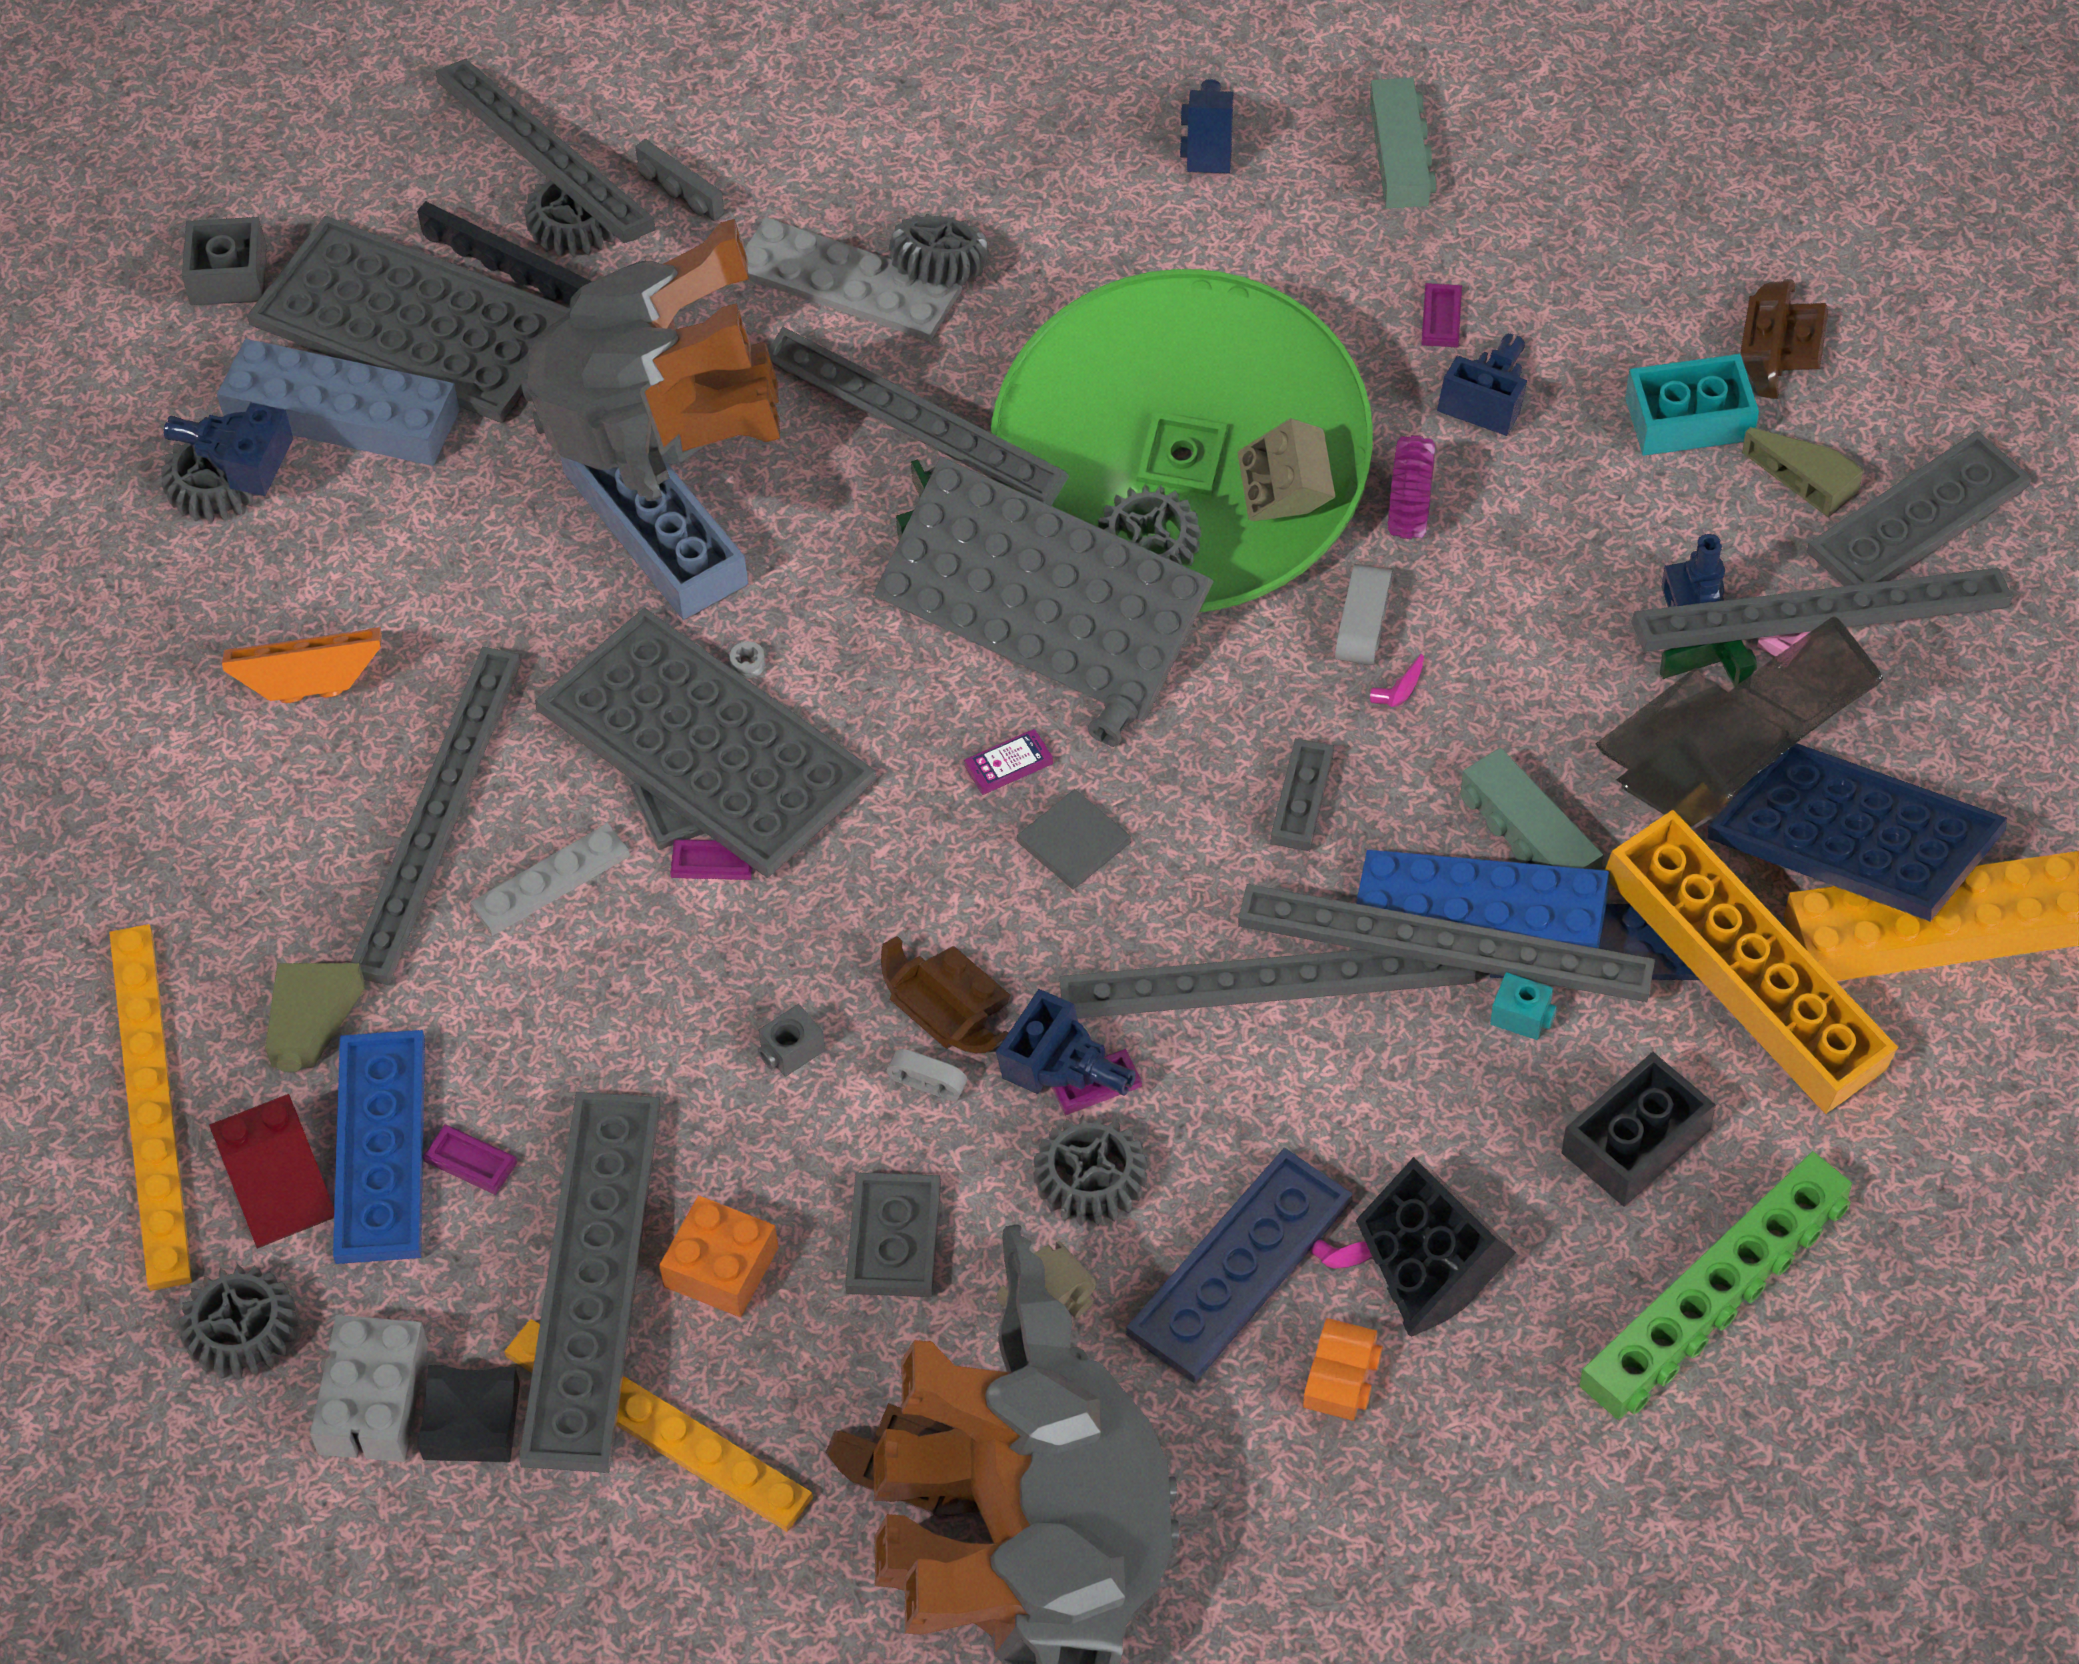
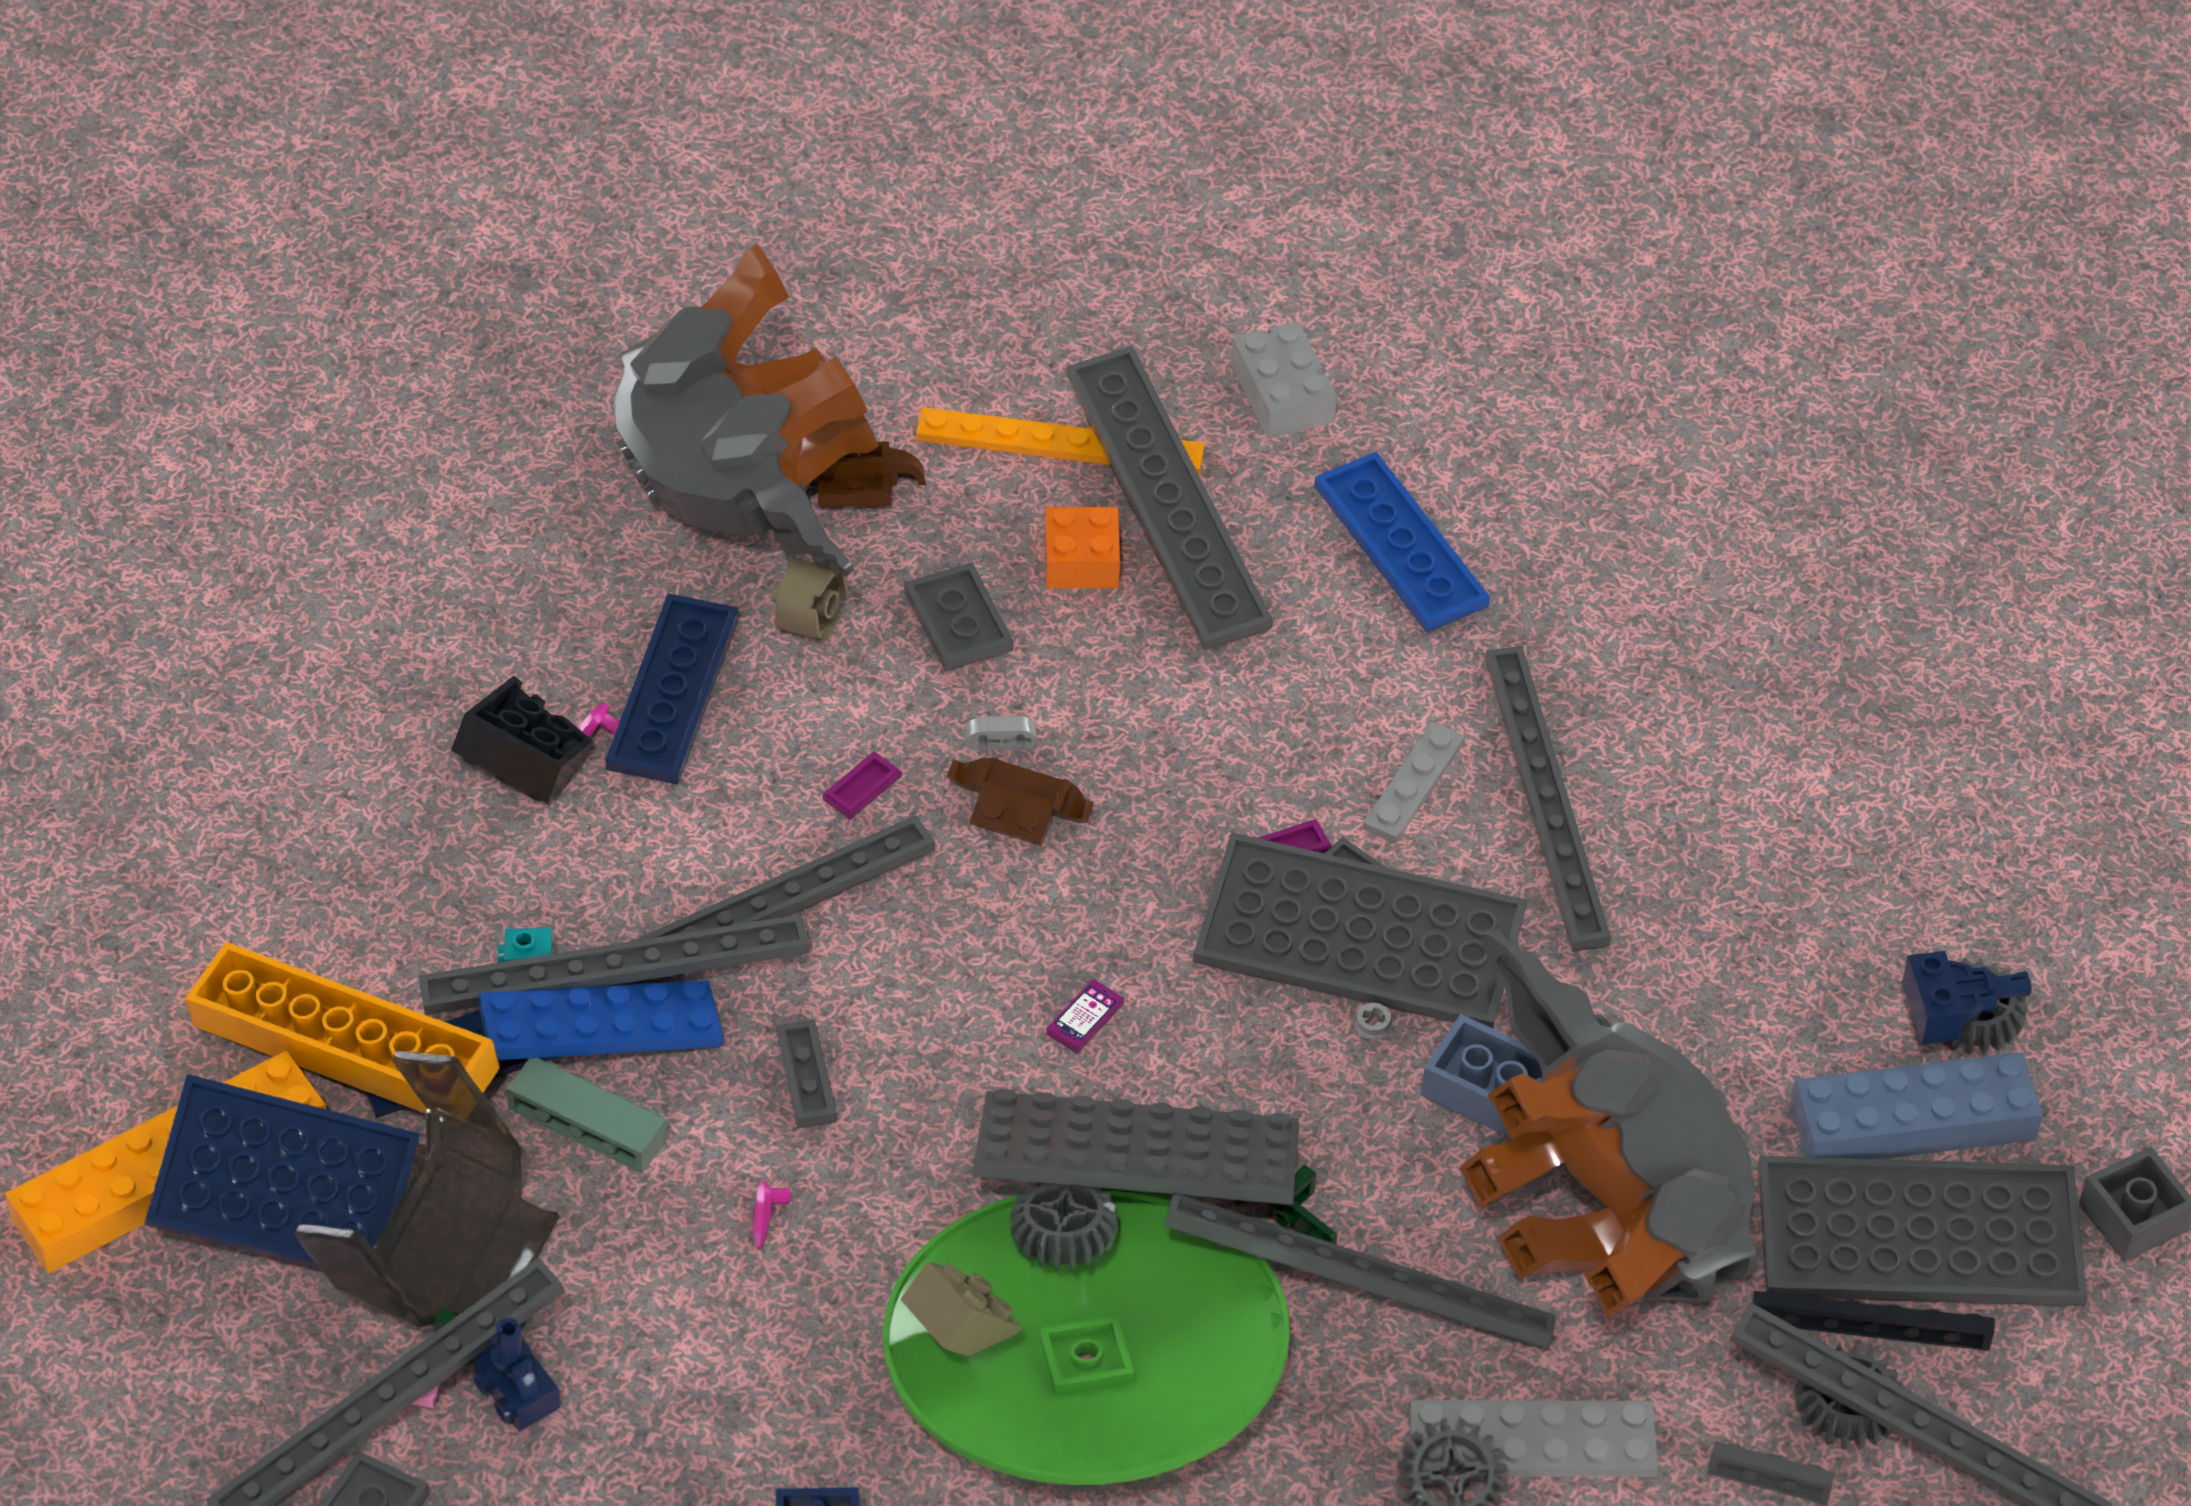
camera: 150 degrees right, 5 degrees down
light orange plate [109,924,193,1291] -> none
dark grey gear [179,1264,298,1380] -> none
dark red slope [209,1094,334,1249] -> none
orange wedge [222,627,382,703] -> none
olive slope [265,963,365,1073] -> none
black brick [418,1365,520,1462] -> none
magenta tile [423,1124,518,1195] -> none
dark grey brick [758,1003,826,1077] -> none
dark blue brick [996,989,1136,1096] -> none
dark grey tile [1017,789,1131,890] -> none
dark grey gear [1033,1115,1148,1226] -> none
dark grey bush [1088,694,1138,747] -> none
orange brick [1303,1318,1383,1421] -> none
light grey beam [1335,564,1393,666] -> none
magenta gear [1388,435,1436,539] -> none
black brick [1561,1052,1716,1207] -> none
bright green brick [1579,1151,1852,1420] -> none

